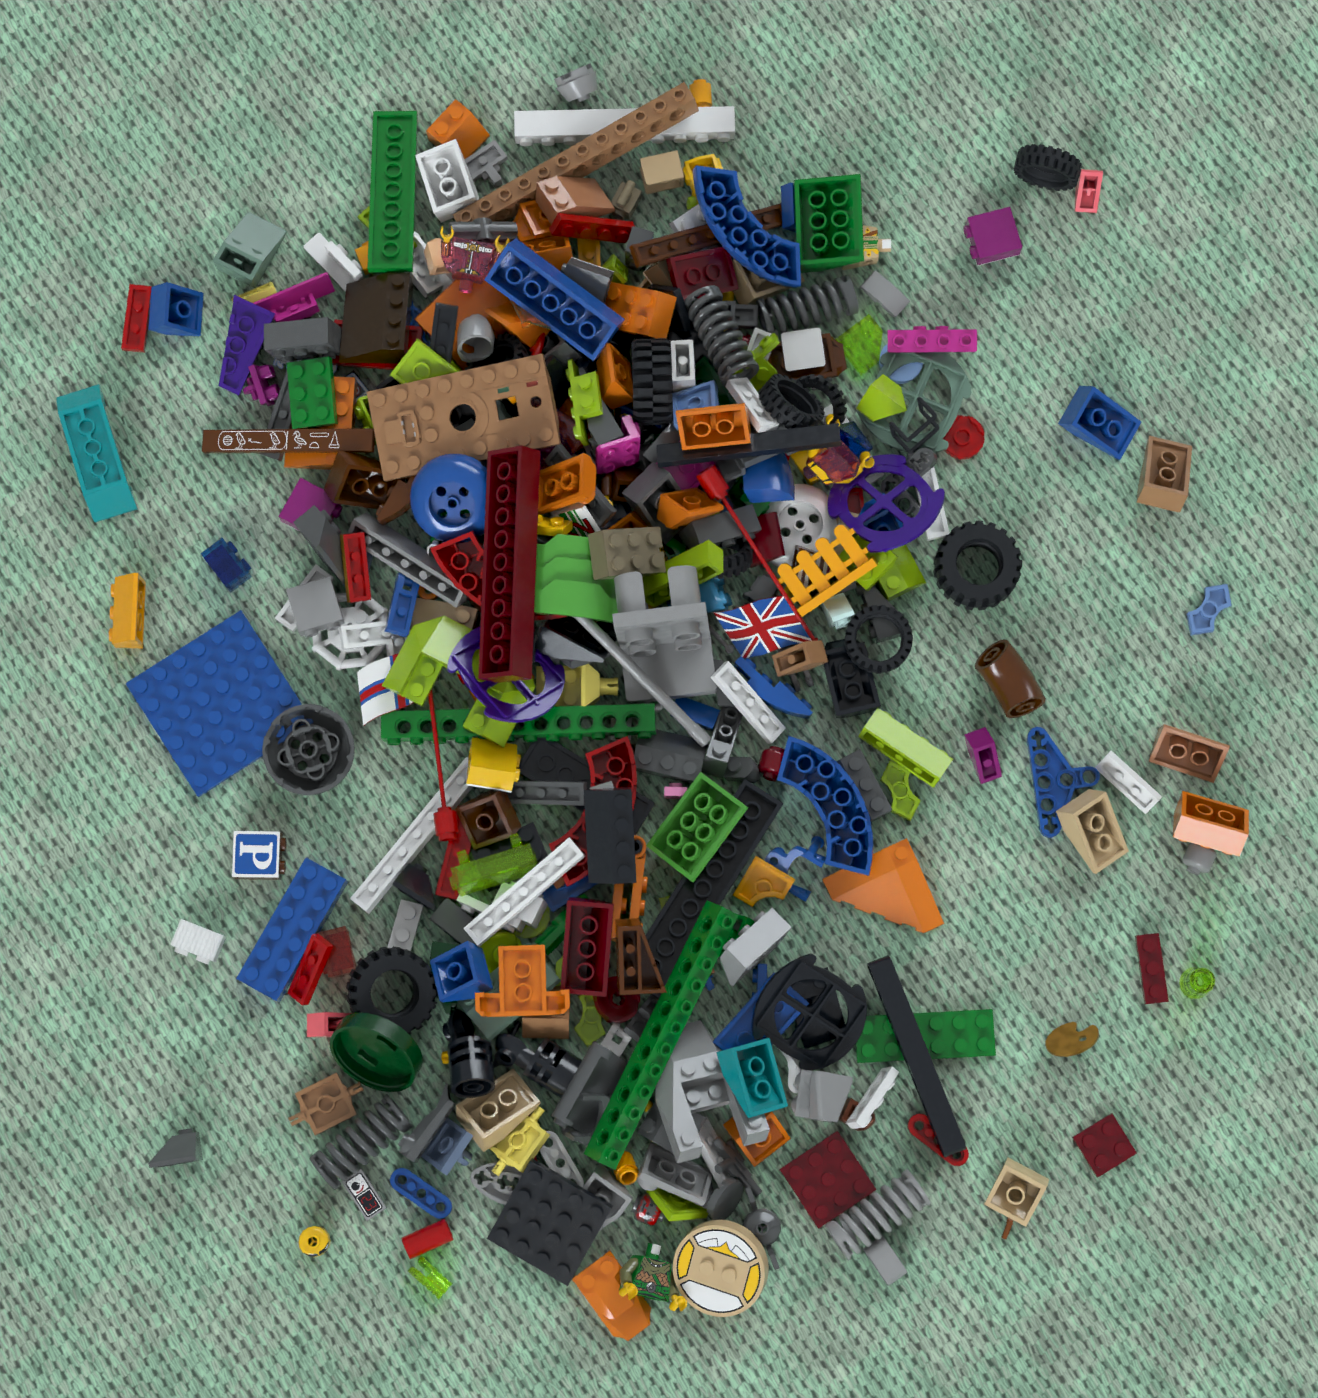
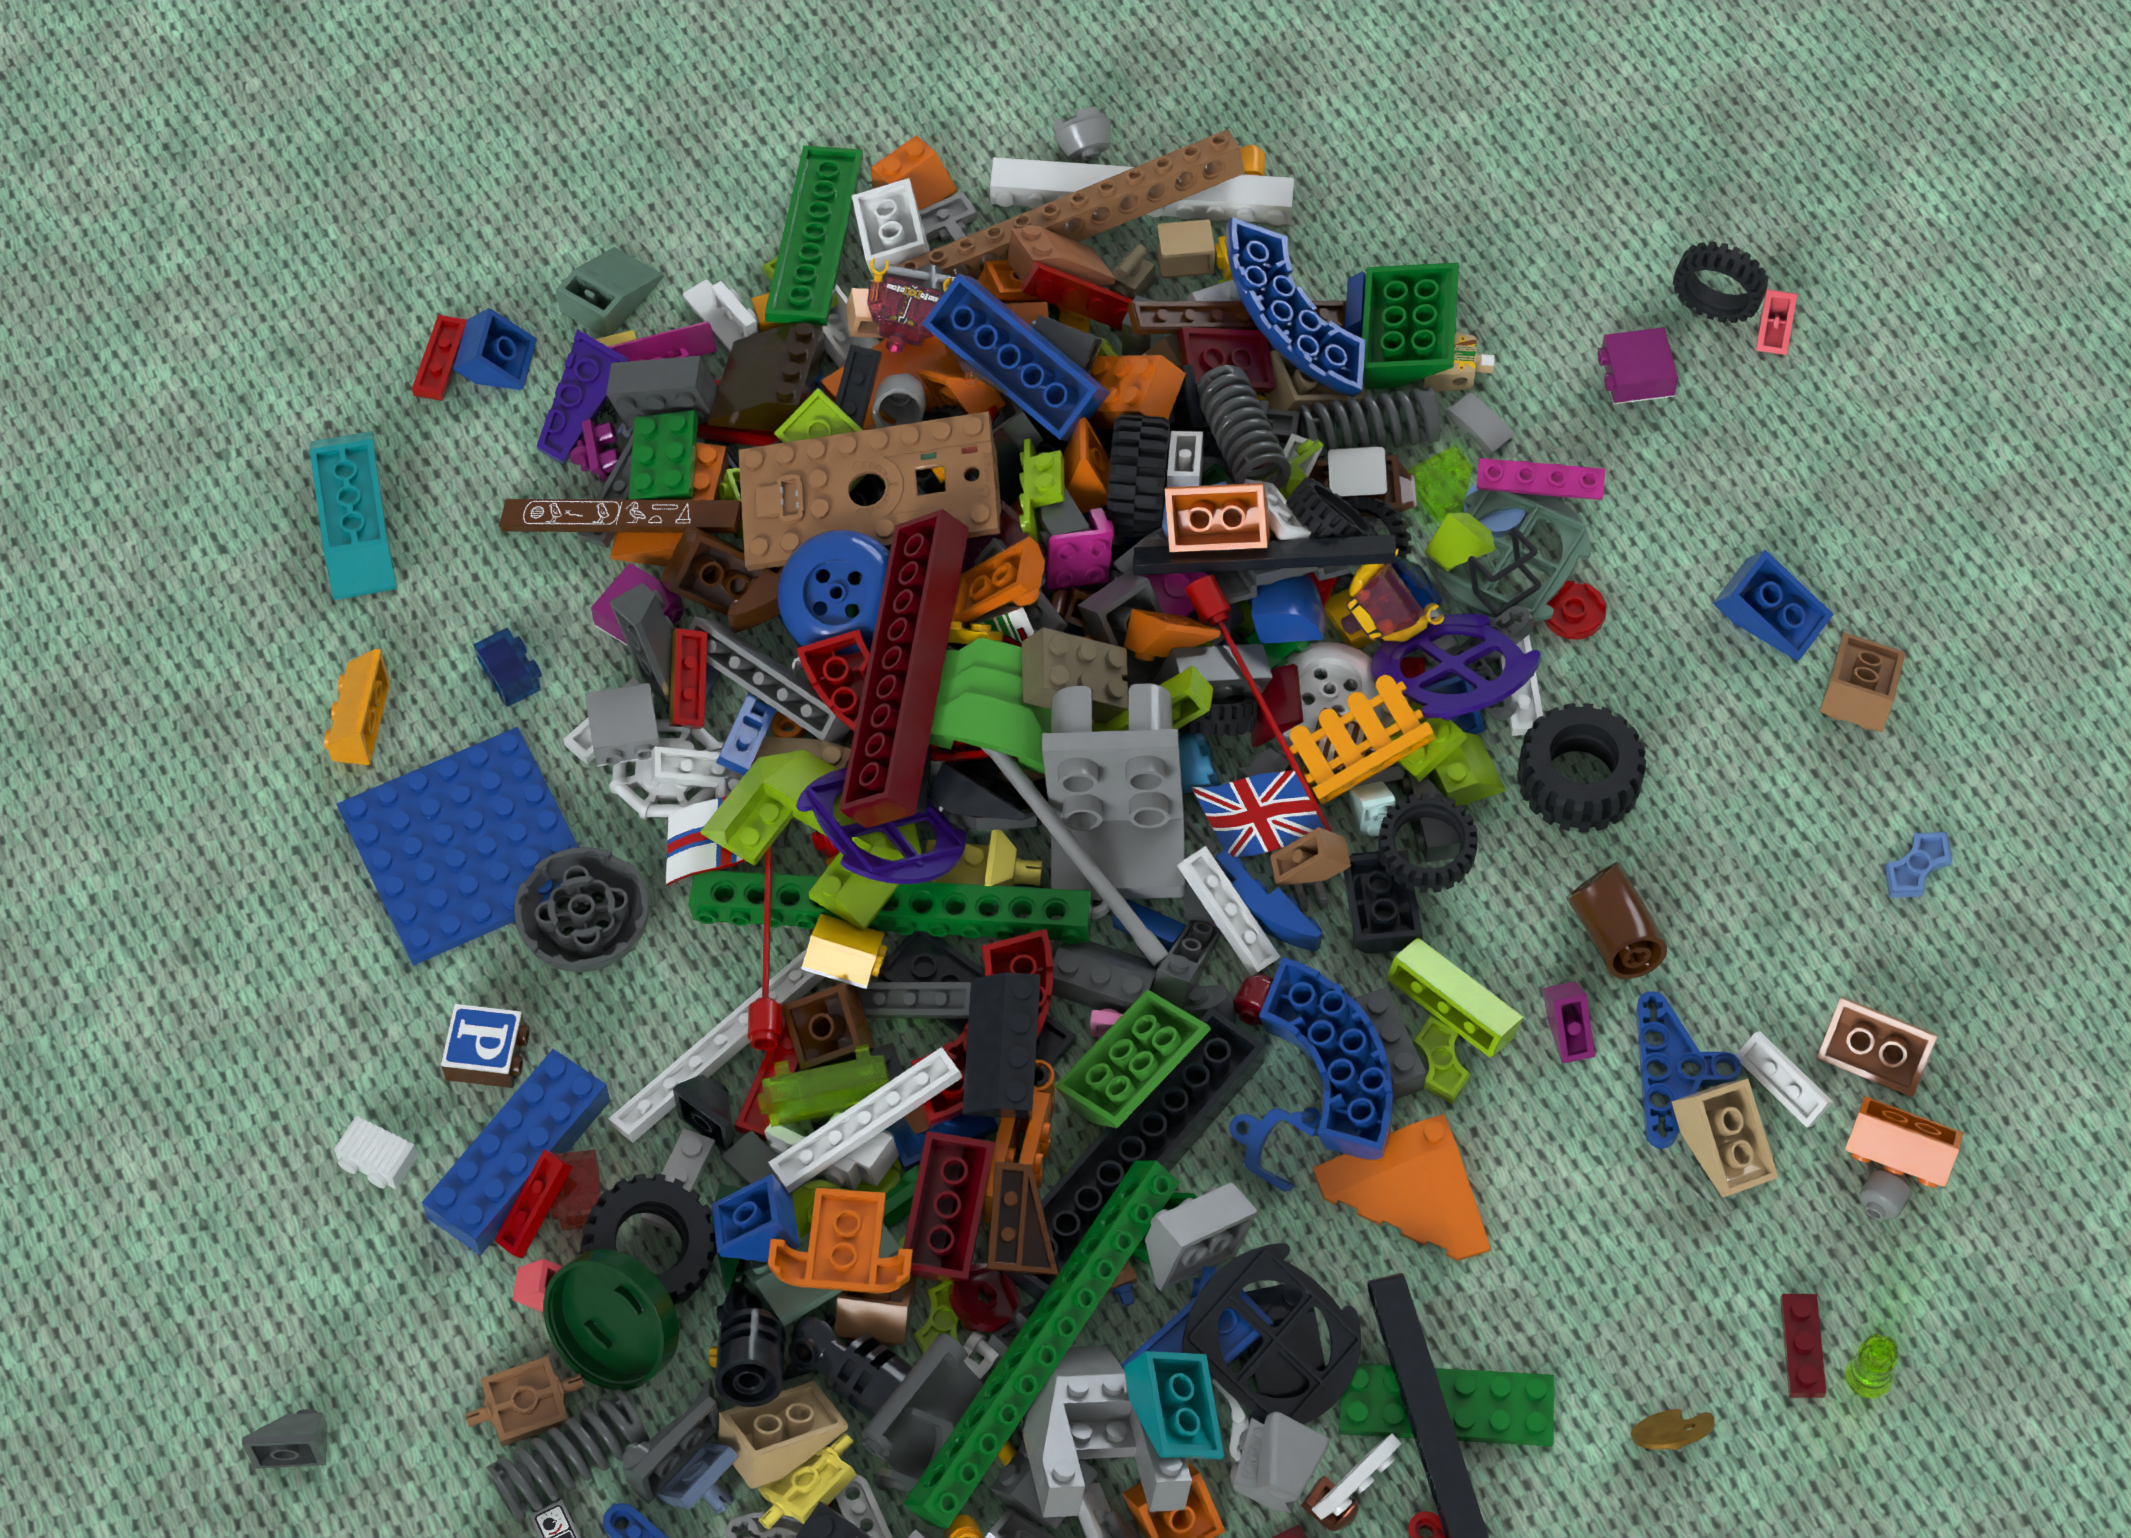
camera: 10 degrees right, 20 degrees down
light orange tile [733,856,795,907] -> none

